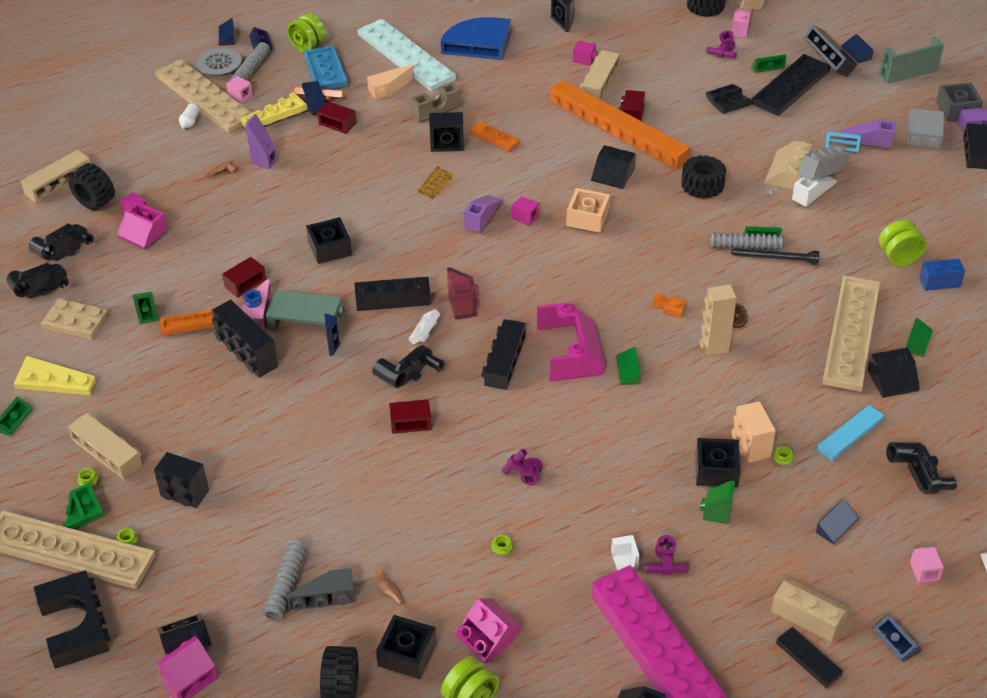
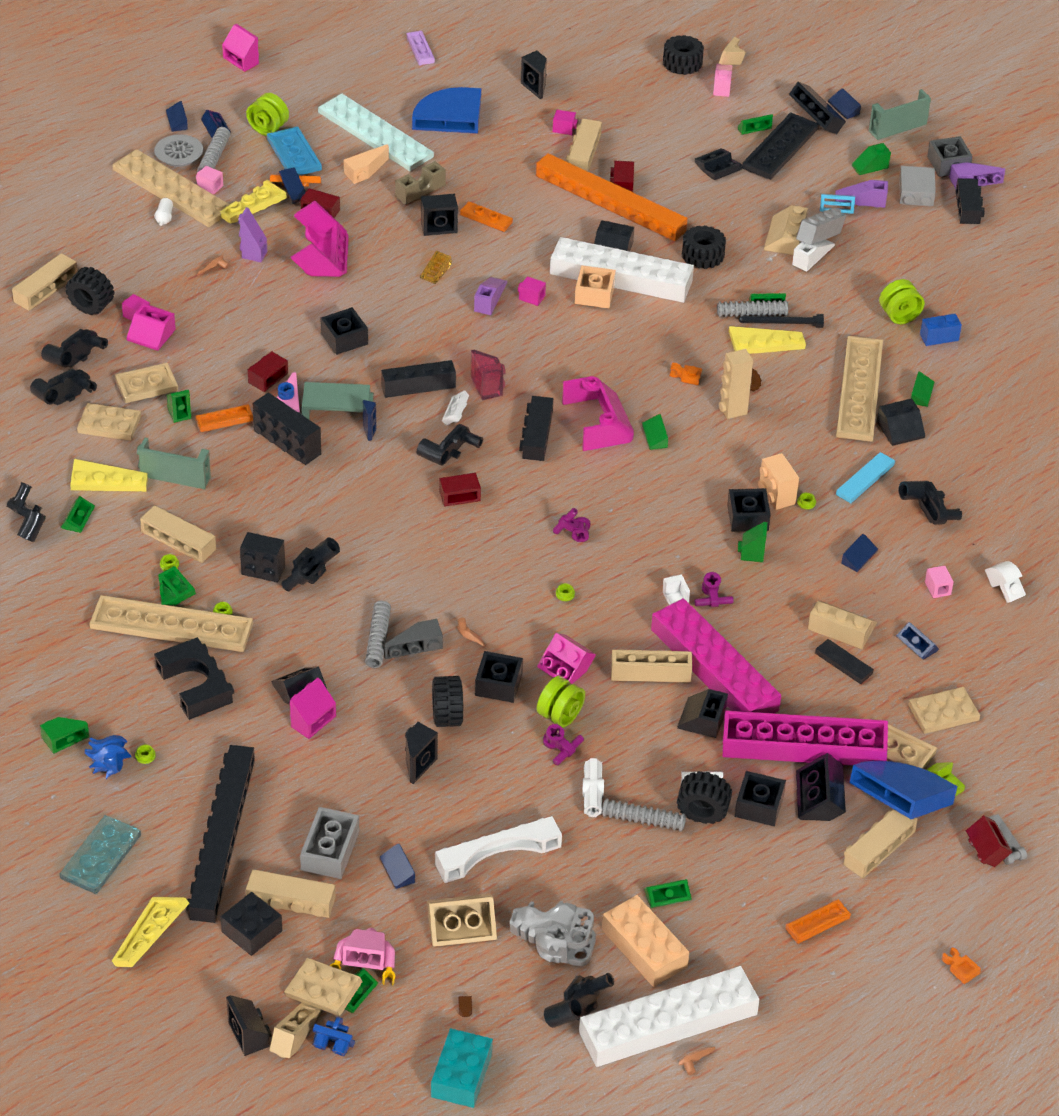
camera: 10 degrees left, 0 degrees up
magenta piece [706,30,737,59] -> none
none -> tan plate [115,363,178,403]
none -> sand green panel [137,437,211,489]
none -> black piece [281,537,340,592]
none -> dark pink windscreen [291,201,349,277]
none -> white brick [550,237,694,303]
none -> tan brick [611,650,692,682]
none -> light yellow wing [729,326,806,354]
none -> green slope [852,143,891,175]

